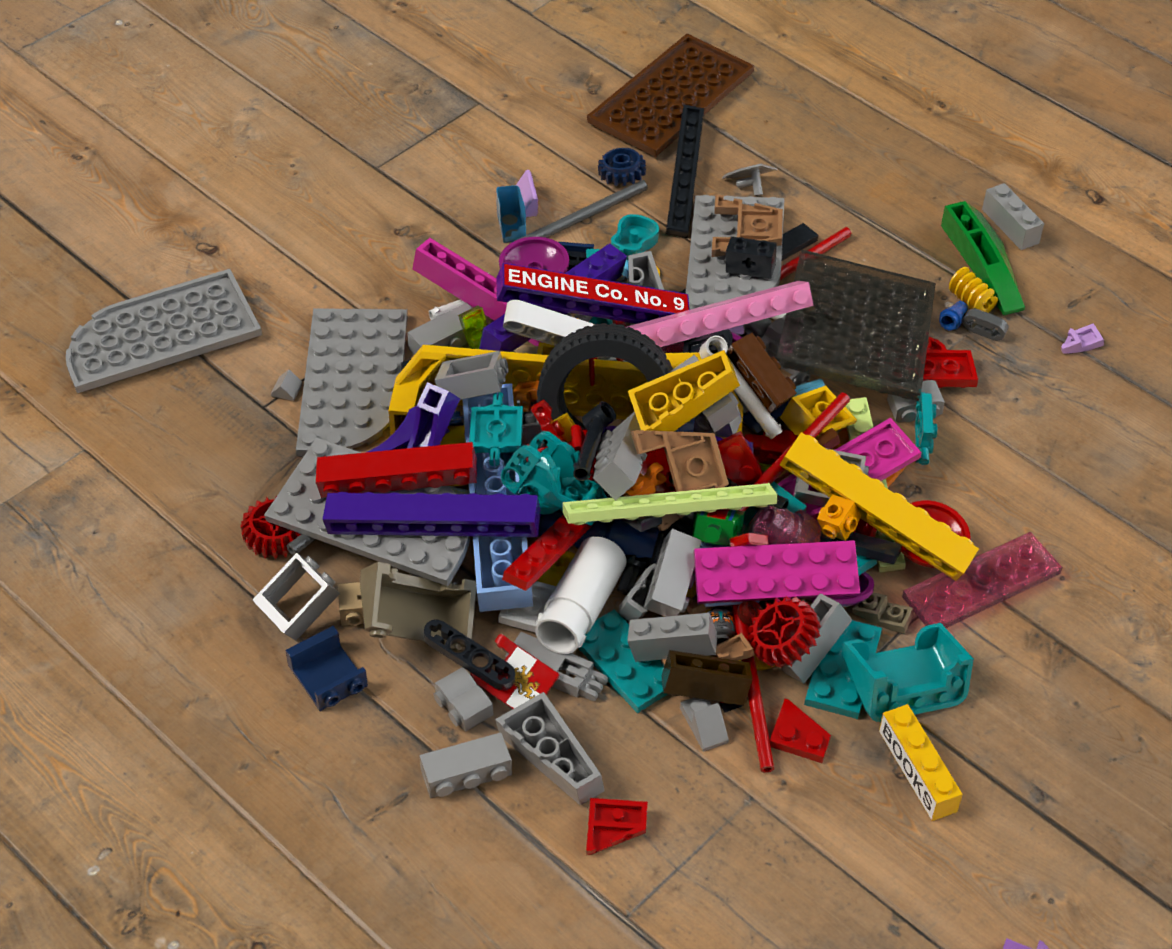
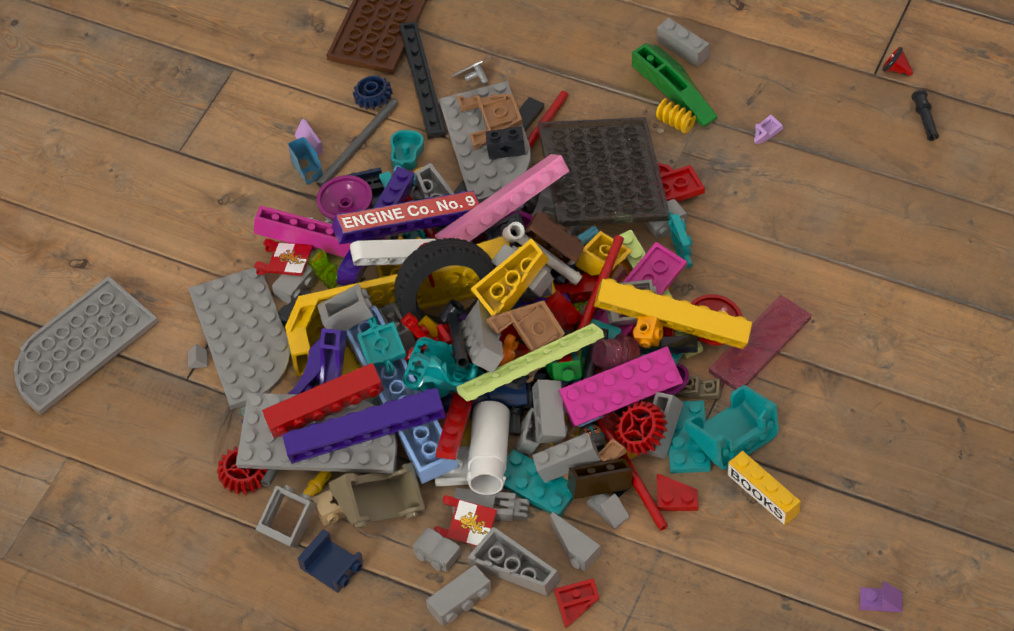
camera: 15 degrees left, 5 degrees up
black beam [424,619,515,691] -> none
orange plate [513,380,539,412] -> none
red tile [730,533,768,547] -> none
blue cone [939,301,968,330] -> none
dark grey beam [962,309,1009,341] -> none
none -> flag [254,238,313,276]
none -> yellow pin [299,471,332,501]
none -> light grey slope [550,512,601,572]

